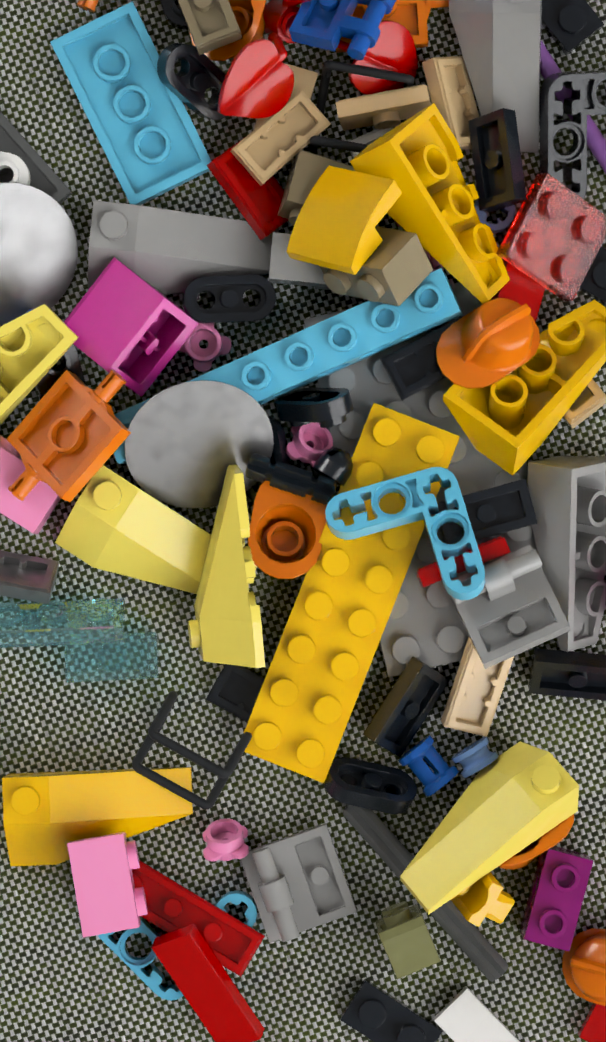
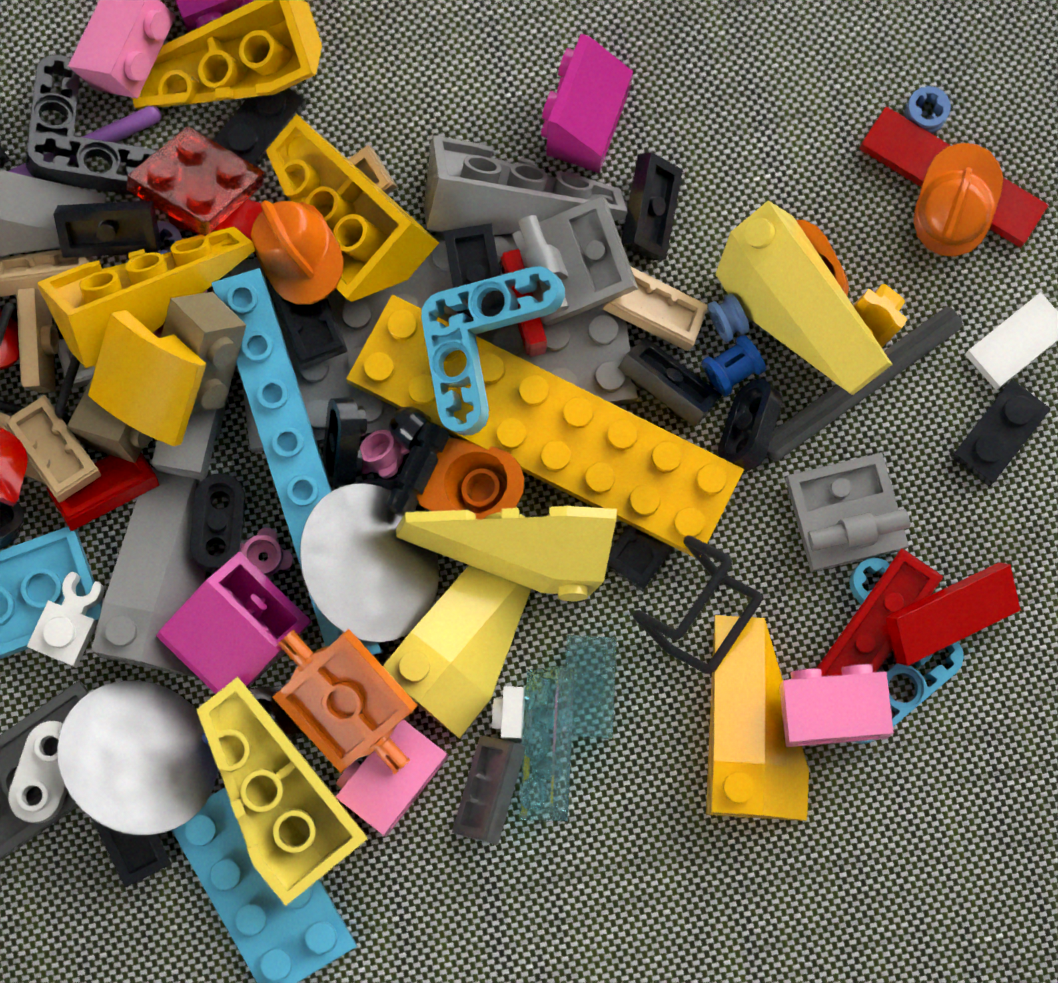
camera: 90 degrees left, 10 degrees down
bright pink plate [202,819,249,861] -> none
olive slope [375,901,441,979] -> none
magenta brick [519,846,593,951] -> none
none -> white plate [27,571,104,668]
none -> white plate [492,686,526,742]

